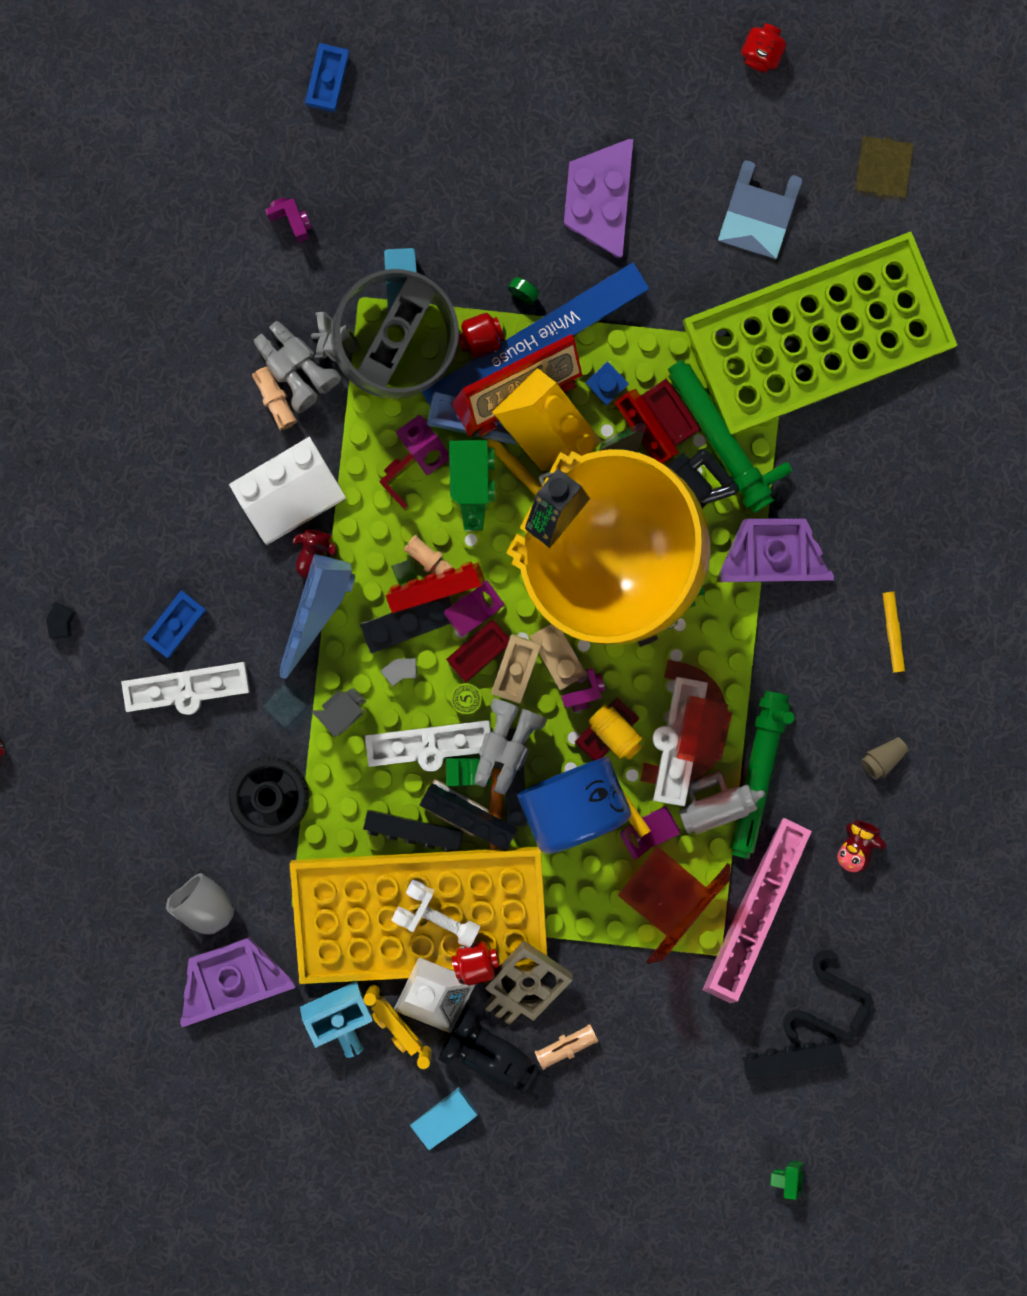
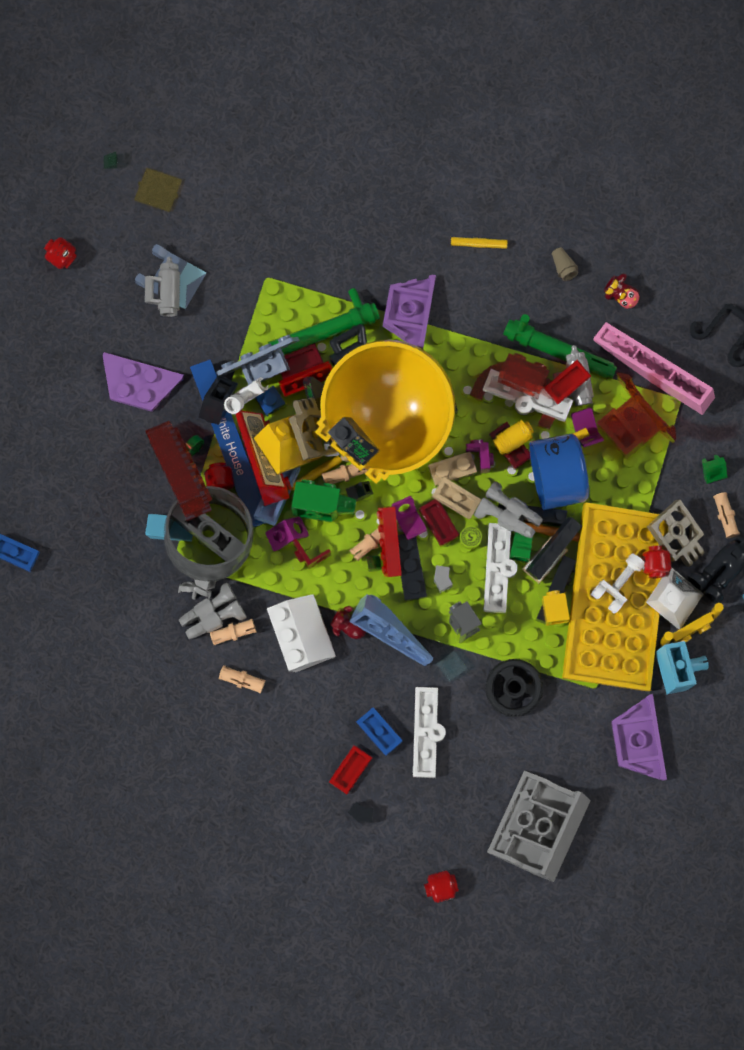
camera: 80 degrees left, 10 degrees down
light grey piece [166,873,235,934] -> none
magenta bracket [265,198,312,243] -> none
lime piece [682,232,958,435] -> none
none -> clear green piece [104,152,117,169]
none -> light grey piece [145,257,180,317]
none -> clear red brick [145,421,212,521]
none -> black slope [199,376,238,425]
none -> sand blue bracket [217,335,300,385]
none -> light nougat pin [219,665,265,694]
none -> white bar [224,377,268,414]
none -> dark tan piece [289,397,338,460]
none -> light nougat pin [322,464,367,484]
none -> red tile [329,745,372,794]
none -> black piece [346,481,373,502]
none -> light grey piece [487,771,591,882]
none -> yellow brick [542,590,569,626]
none -> red tile [544,360,591,404]
none -> green tile [702,455,727,484]

